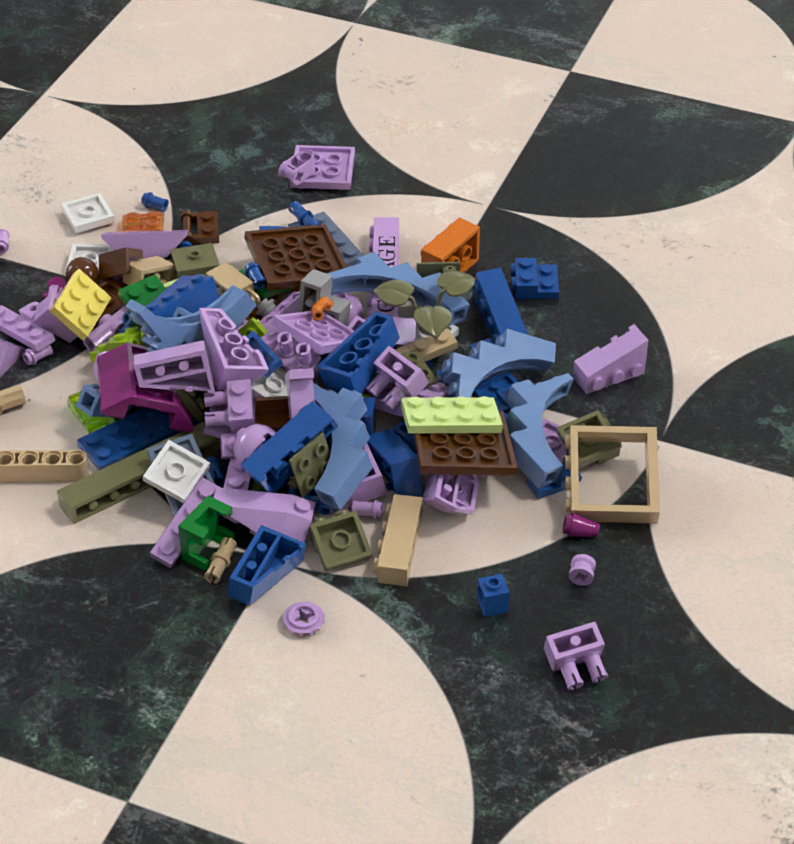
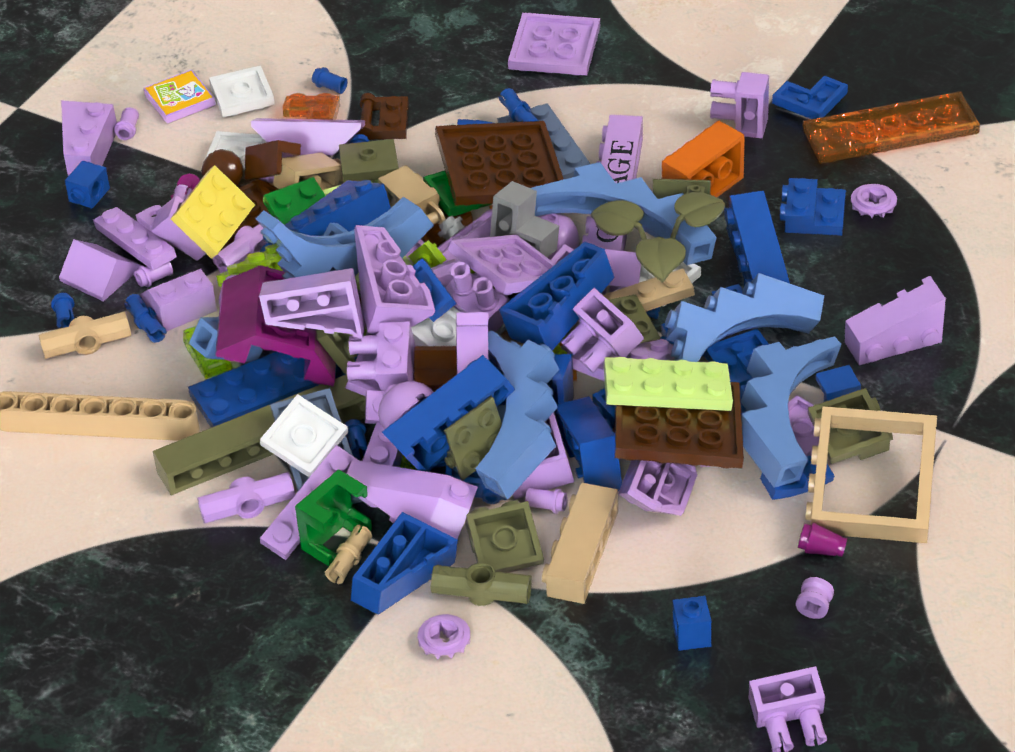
camera: 10 degrees right, 0 degrees up
blue pin [244,262,266,290] -> none
lavender piece [278,149,315,185] -> none
orange arm [311,297,334,321] -> none
none -> blue pin [124,294,167,343]
none -> lavender slope [140,269,217,331]
none -> tile [144,70,216,123]
none -> lavender piece [197,472,295,523]
none -> olive piece [430,563,532,606]
none -> lavender brick [710,72,769,139]
none -> blue plate [772,76,848,122]
none -> clear orange plate [803,91,980,164]
none -> blue panel [816,365,861,402]
none -> lavender gear [851,184,897,218]

